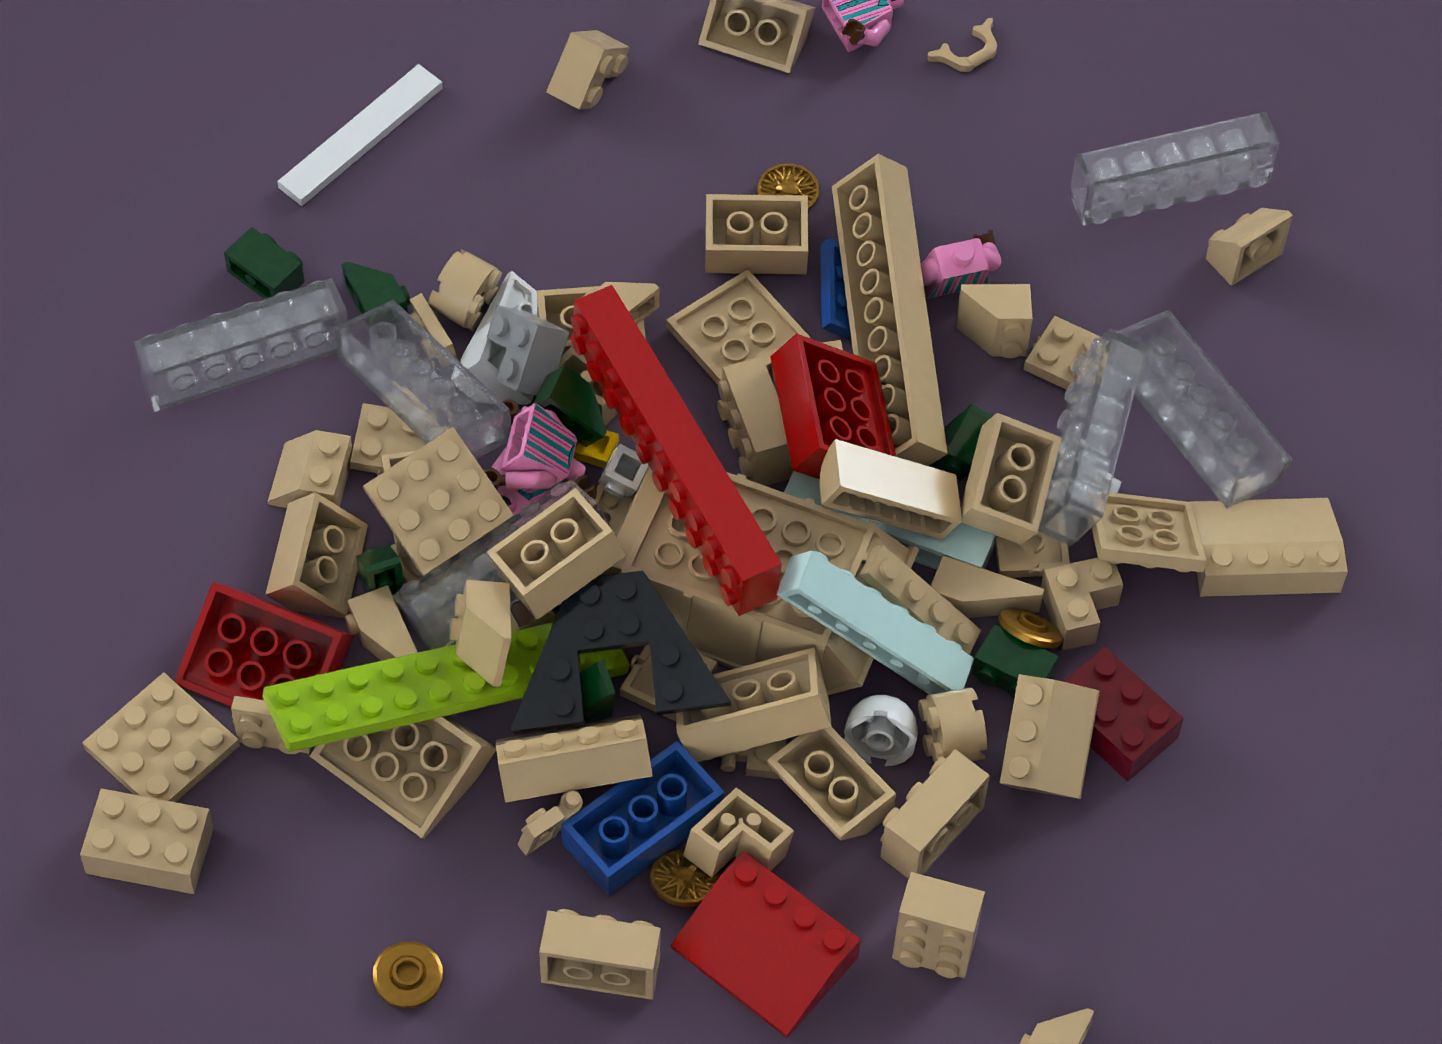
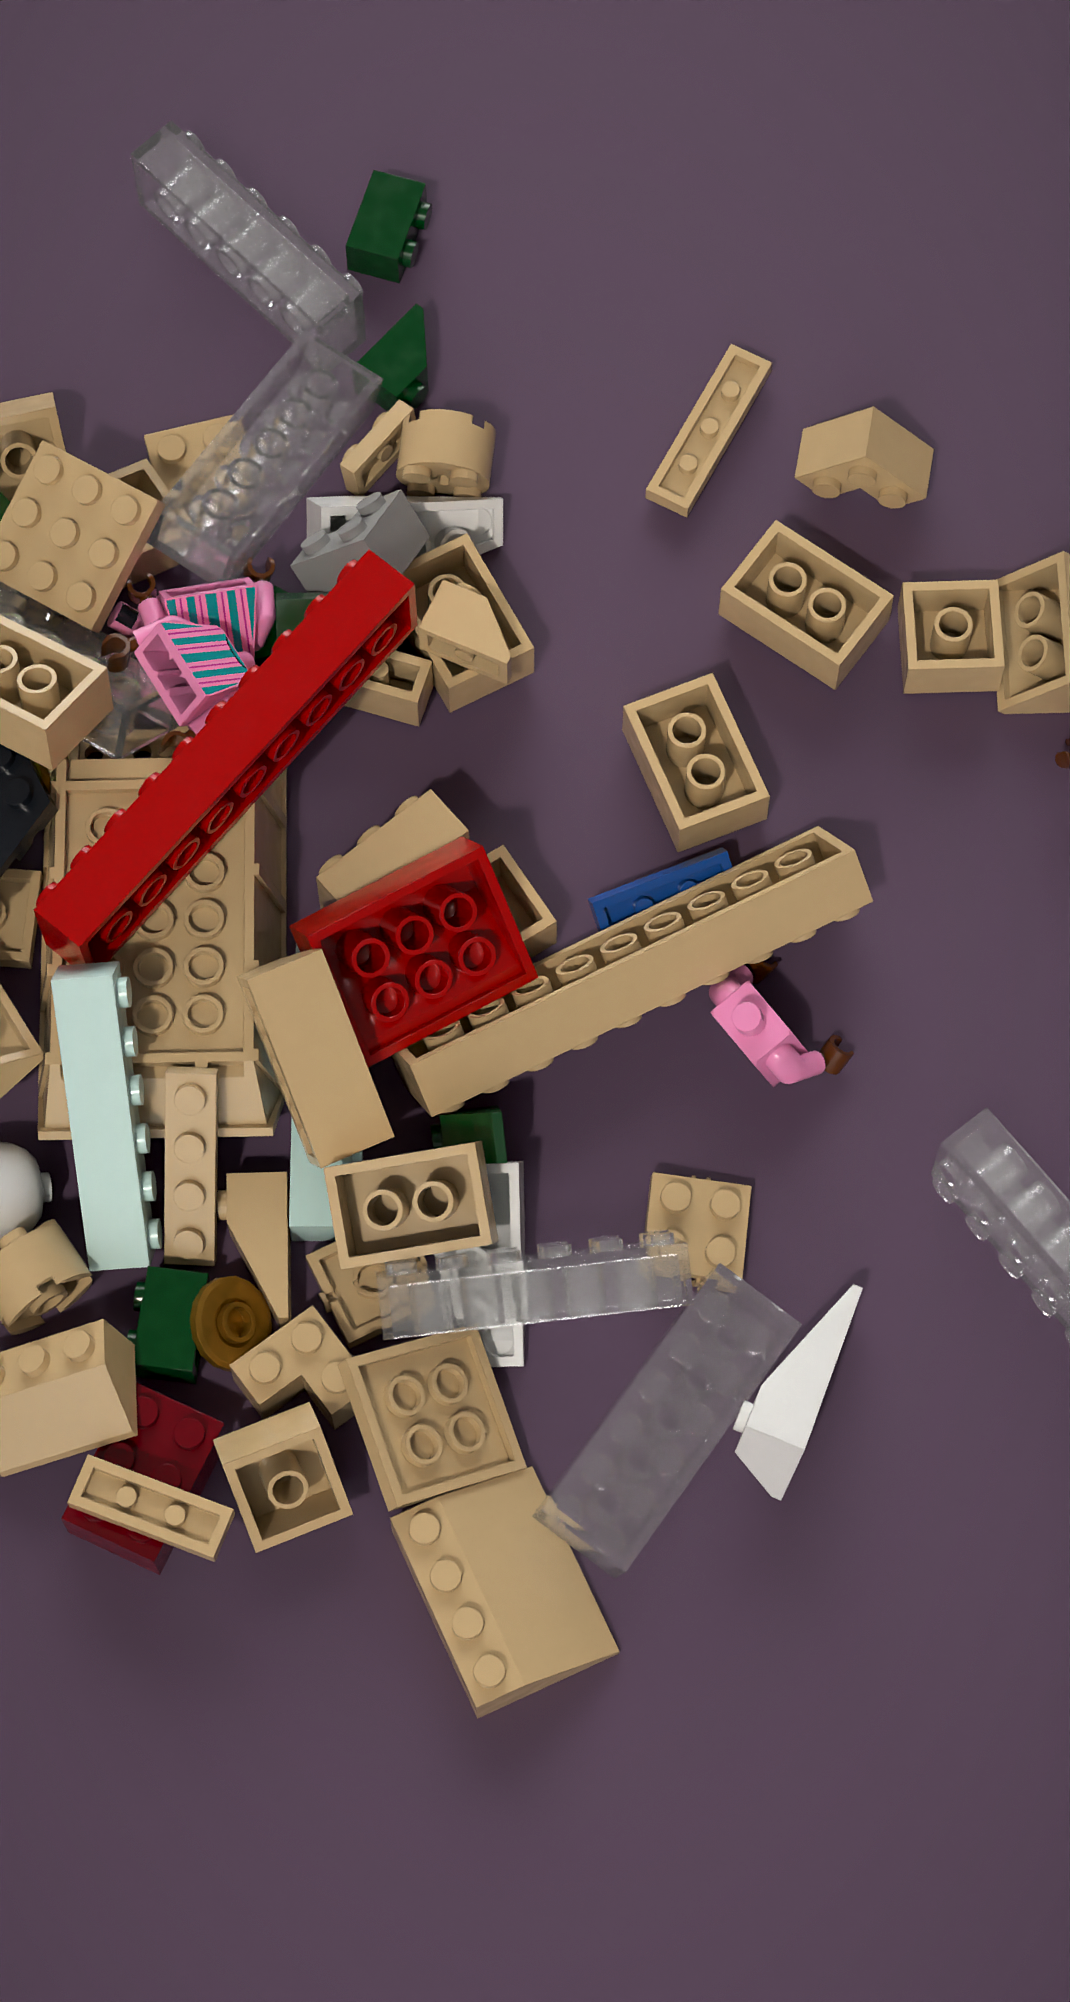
camera: 70 degrees right, 10 degrees up
tan slope [268,430,352,508] -> none
white tile [278,64,443,206] -> none
tan plate [666,269,810,384] -> none
pearl gold wheel [757,163,820,212] -> none
tan slope [956,284,1033,359] -> none
tan slope [1206,208,1293,286] -> none
none -> tan plate [67,1454,235,1562]
none -> bright pink torso [101,615,255,754]
none -> tan brick [213,1402,353,1553]
none -> tan plate [645,344,772,518]
none -> tan brick [719,520,894,690]
none -> white wedge [733,1284,863,1500]
none -> tan brick [897,580,1005,694]

